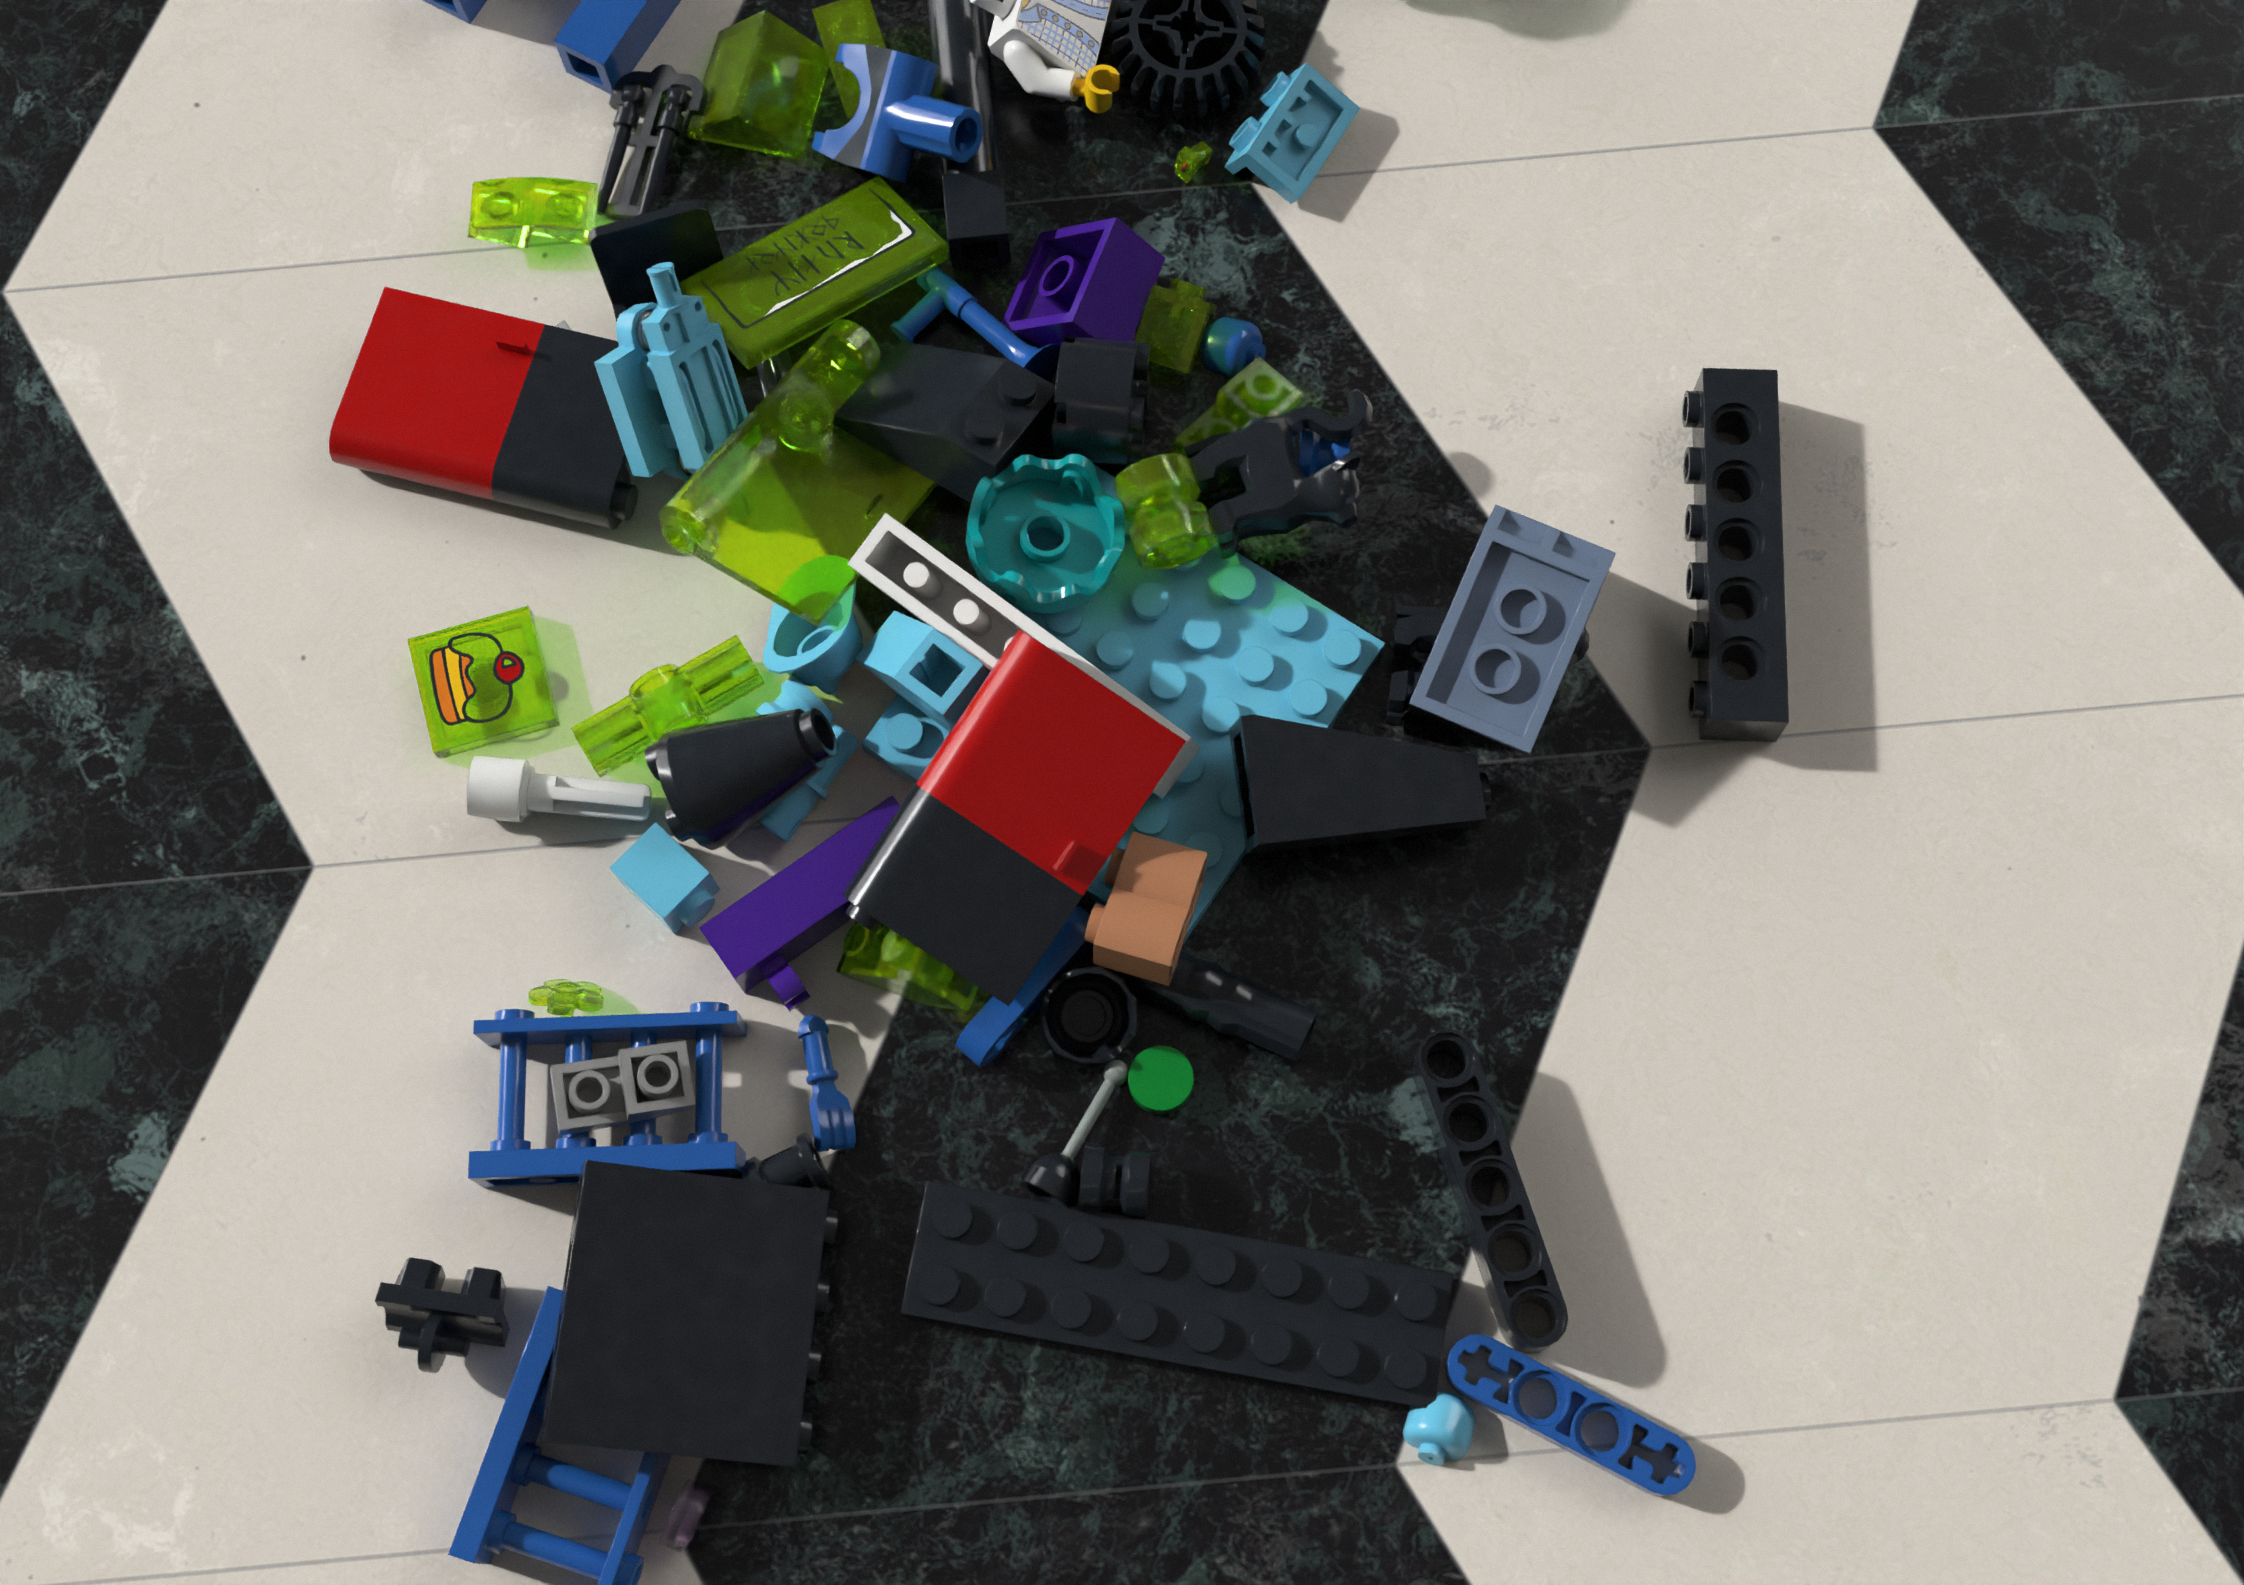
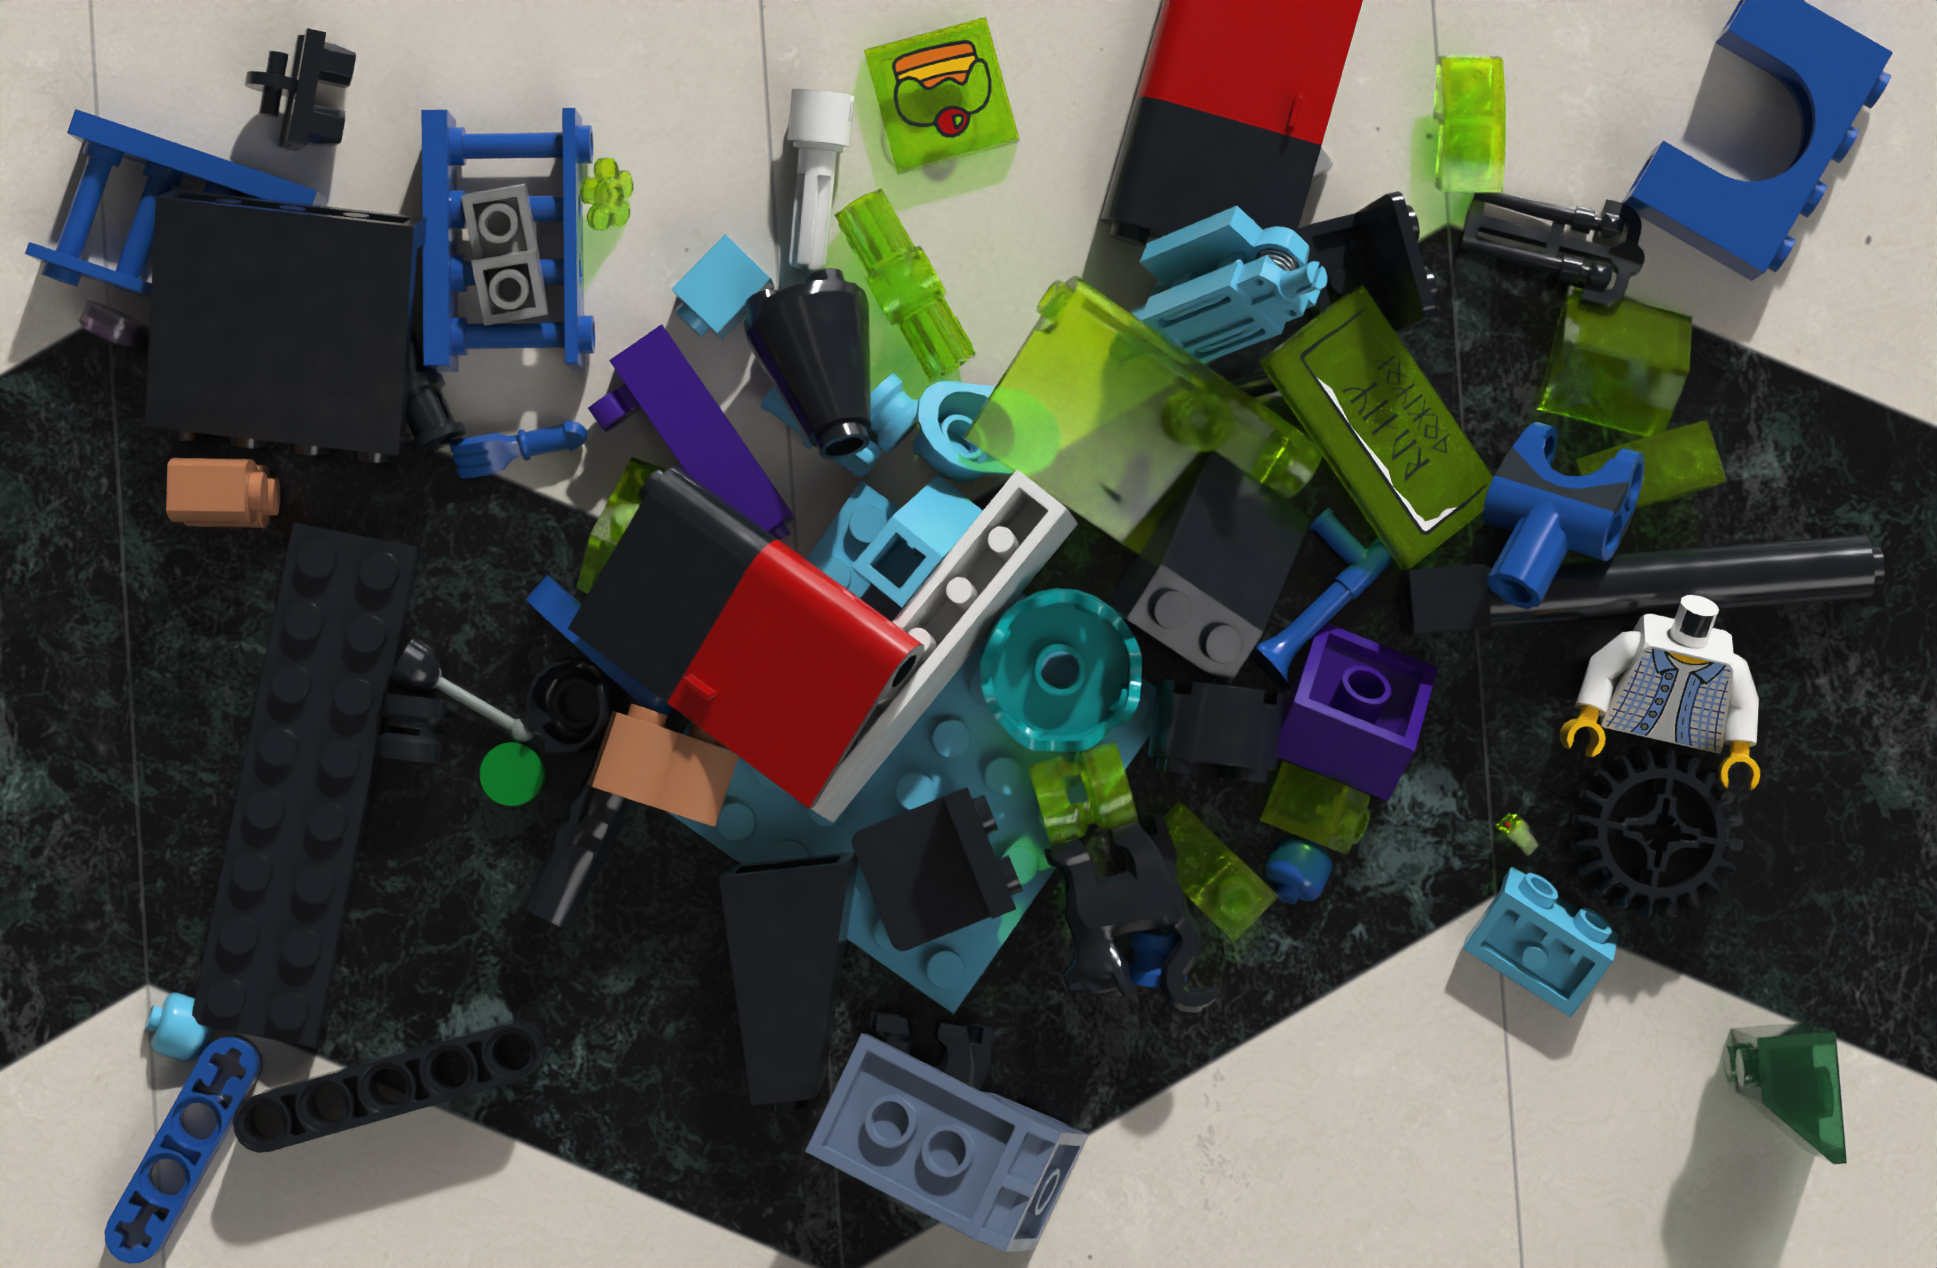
camera: 95 degrees right, 15 degrees up
none -> nougat brick [166,458,280,528]
none -> black bracket [852,787,1023,951]

